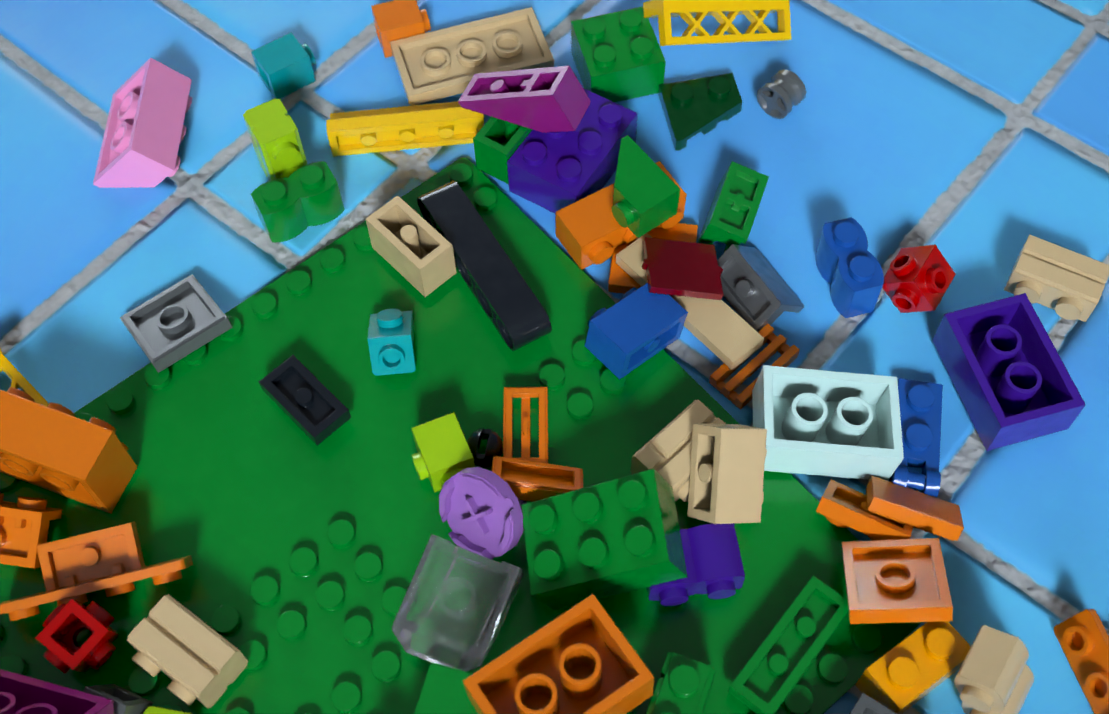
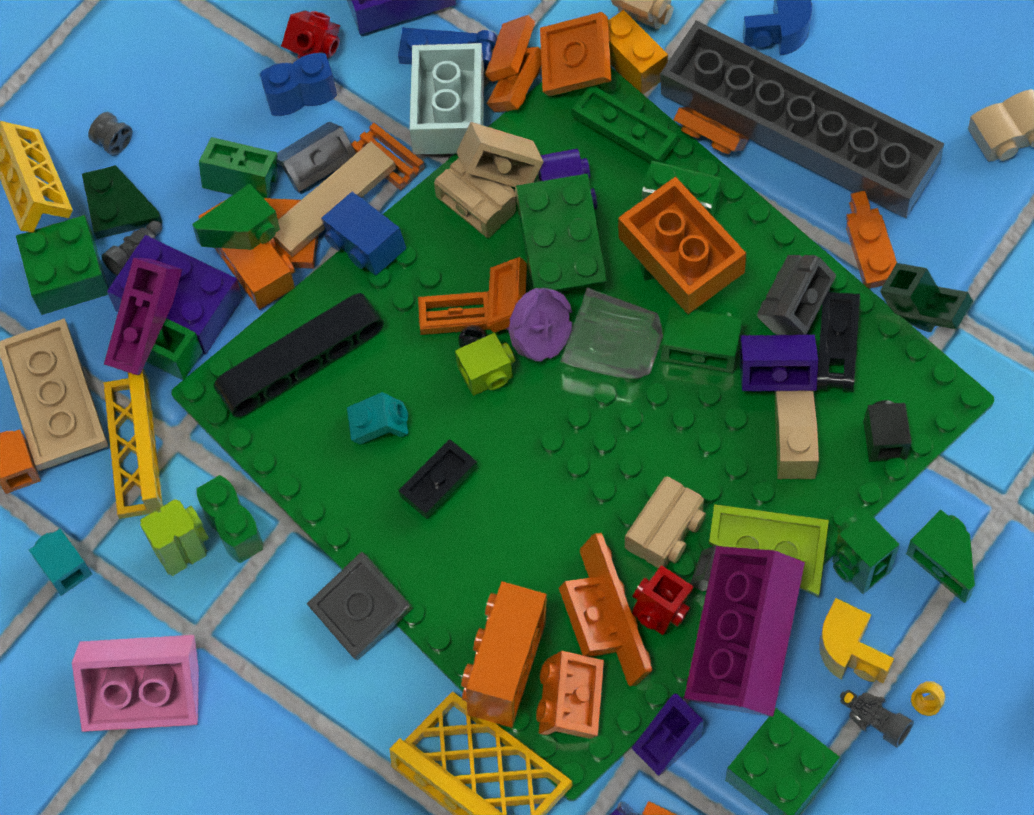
camera: 90 degrees left, 5 degrees up
tan brick [365,195,457,297] -> none
dark red piece [642,237,724,300] -> none
none -> dark grey piece [102,221,162,276]

